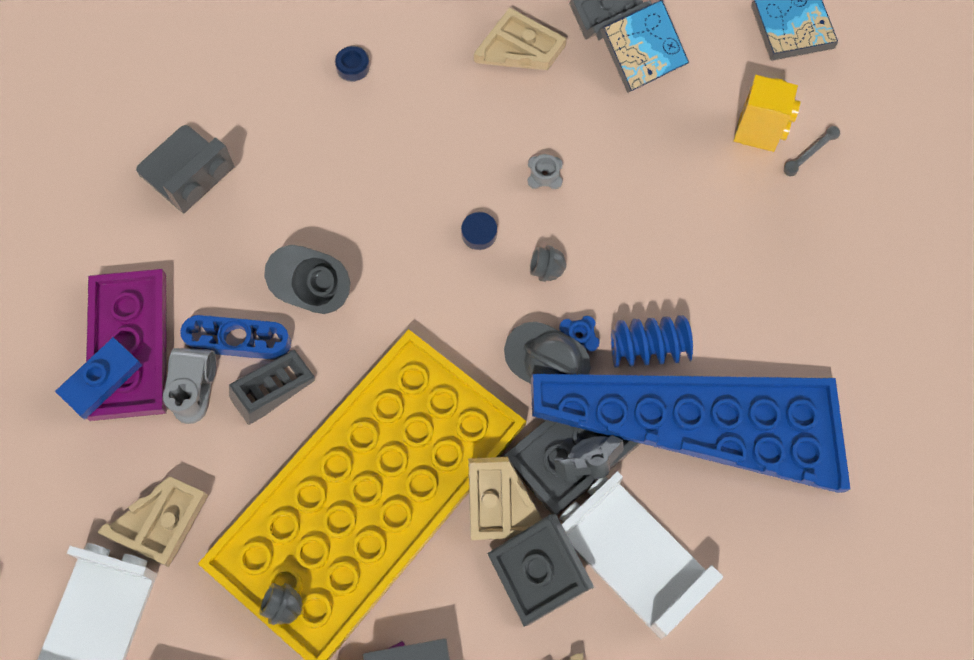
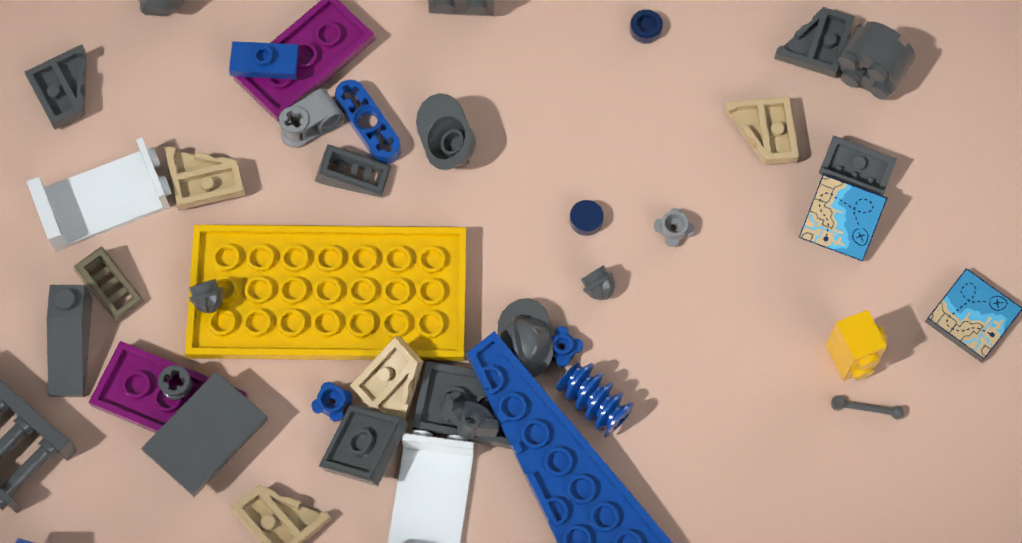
camera: 50 degrees right, 0 degrees up
none -> blue plate [311,382,353,422]

